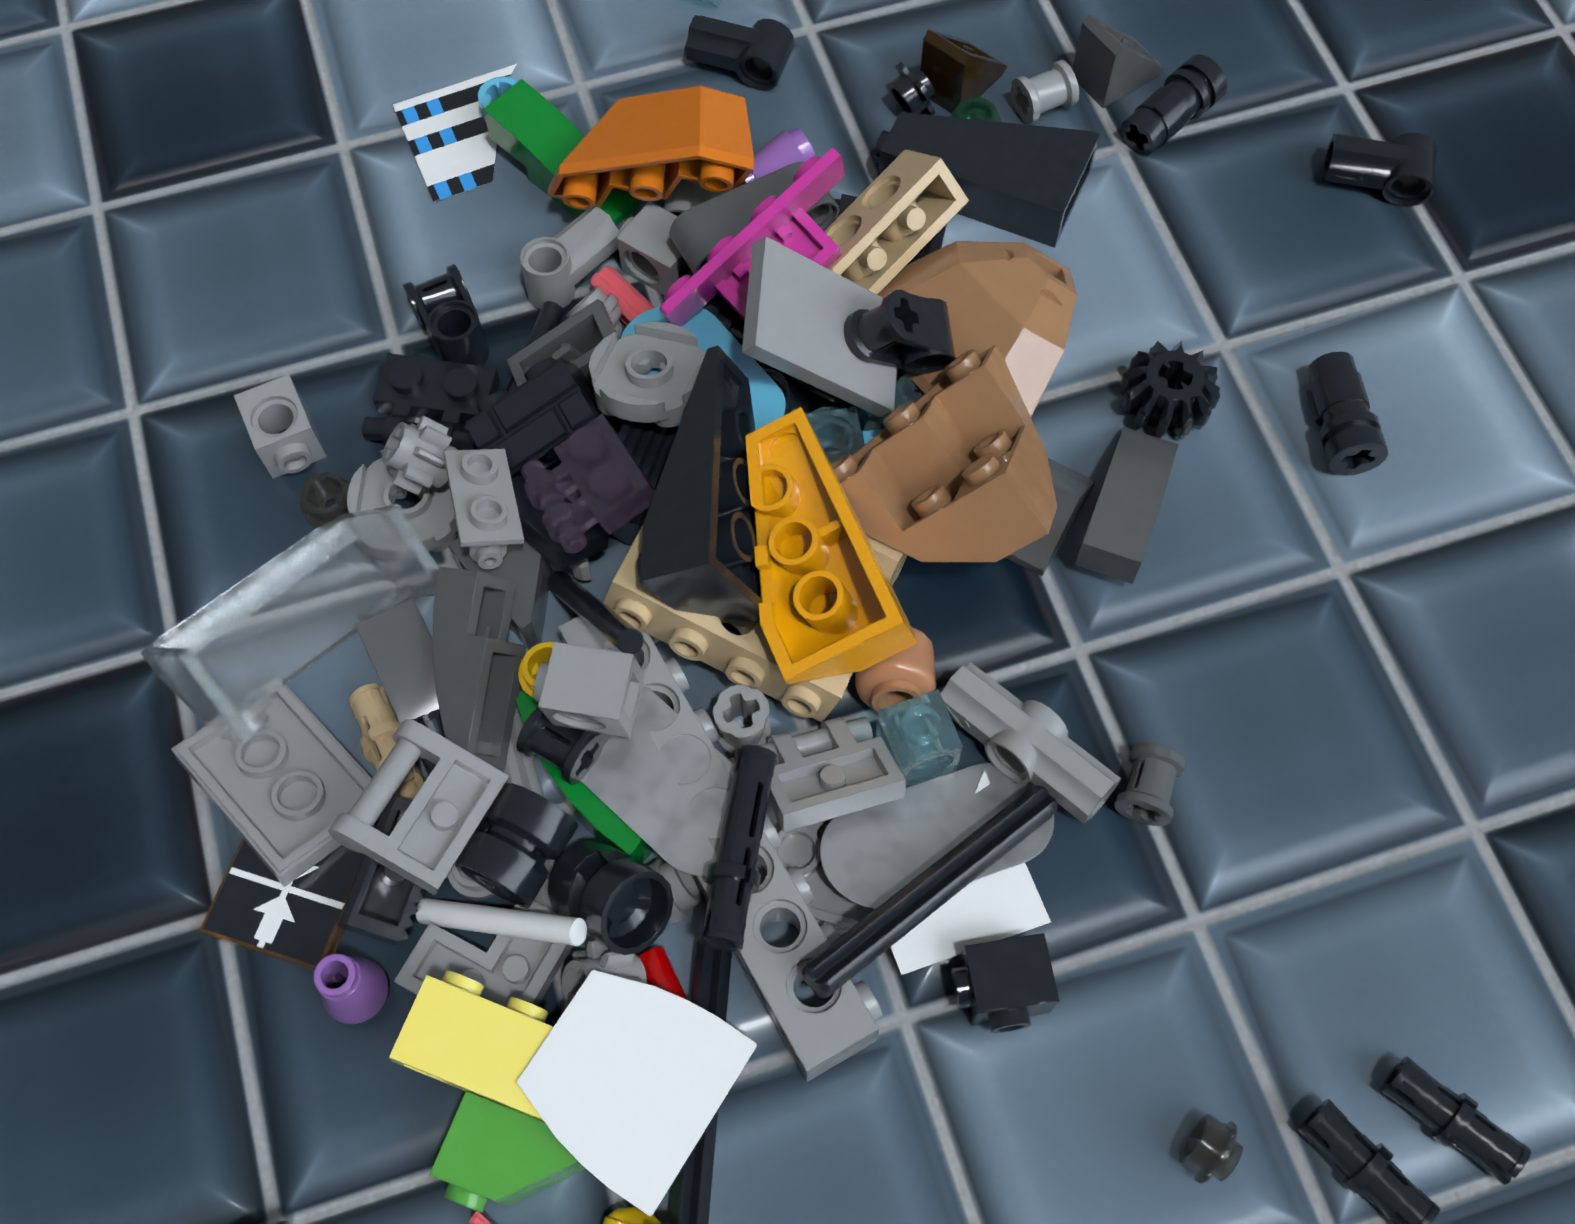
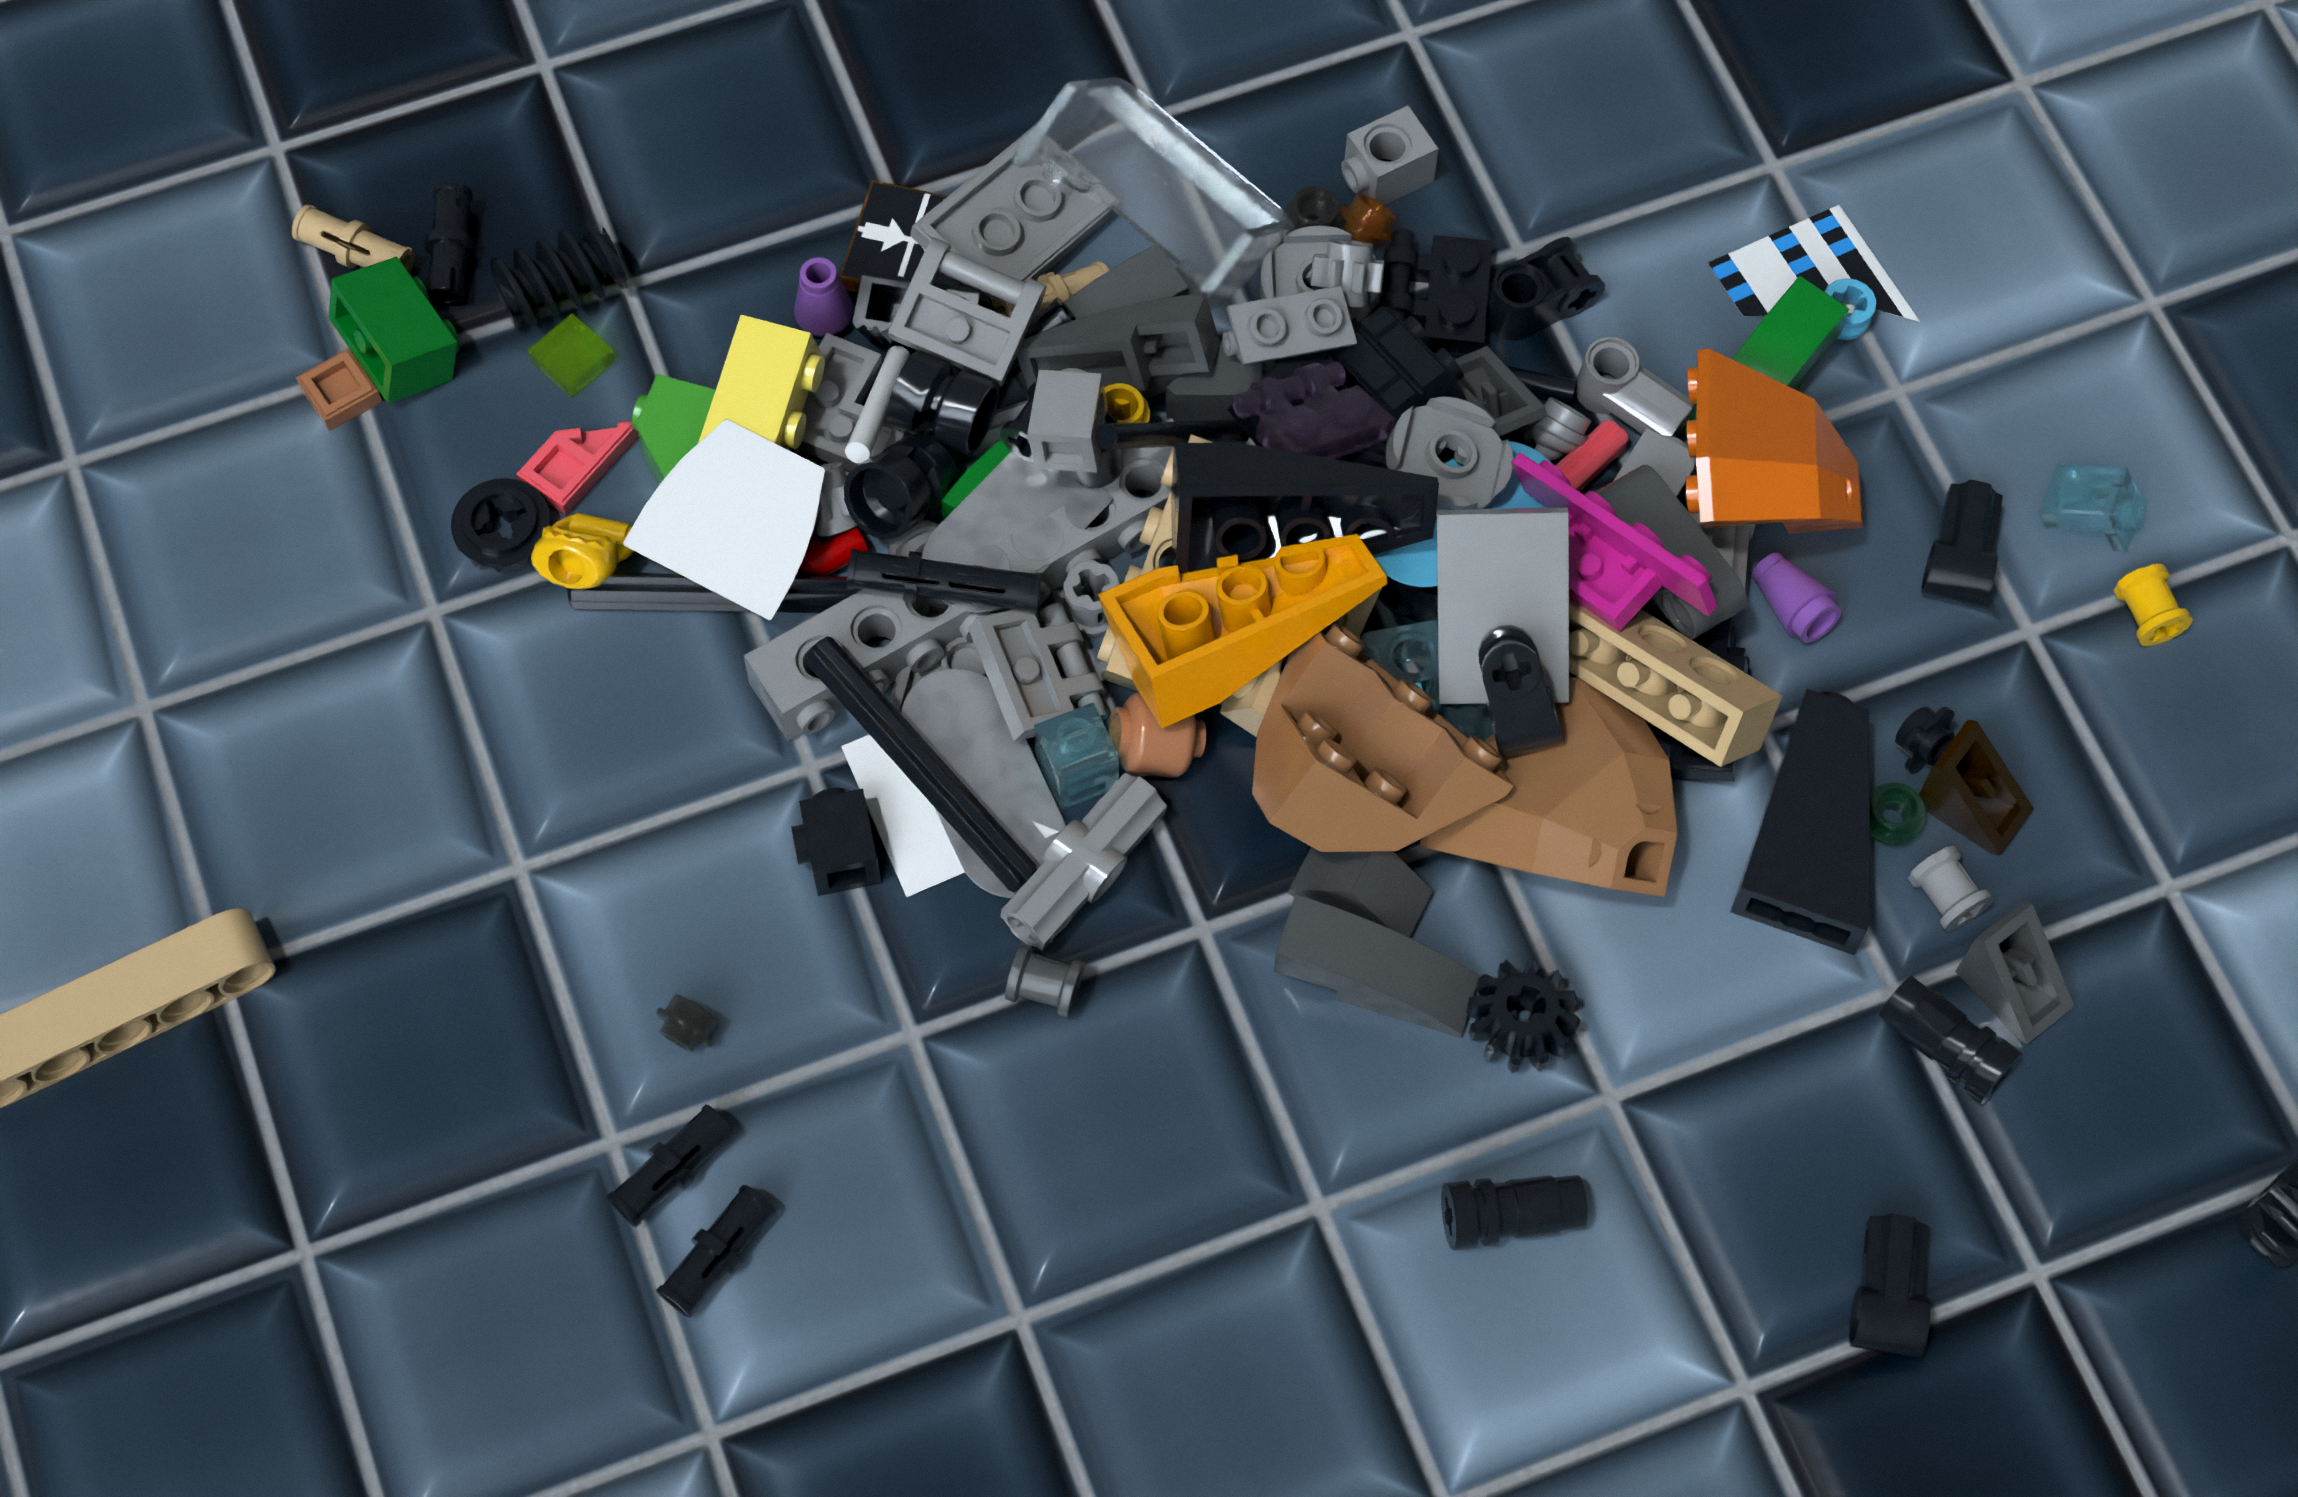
camera: 85 degrees right, 0 degrees up
none -> clear orange plate [1341,193,1397,246]

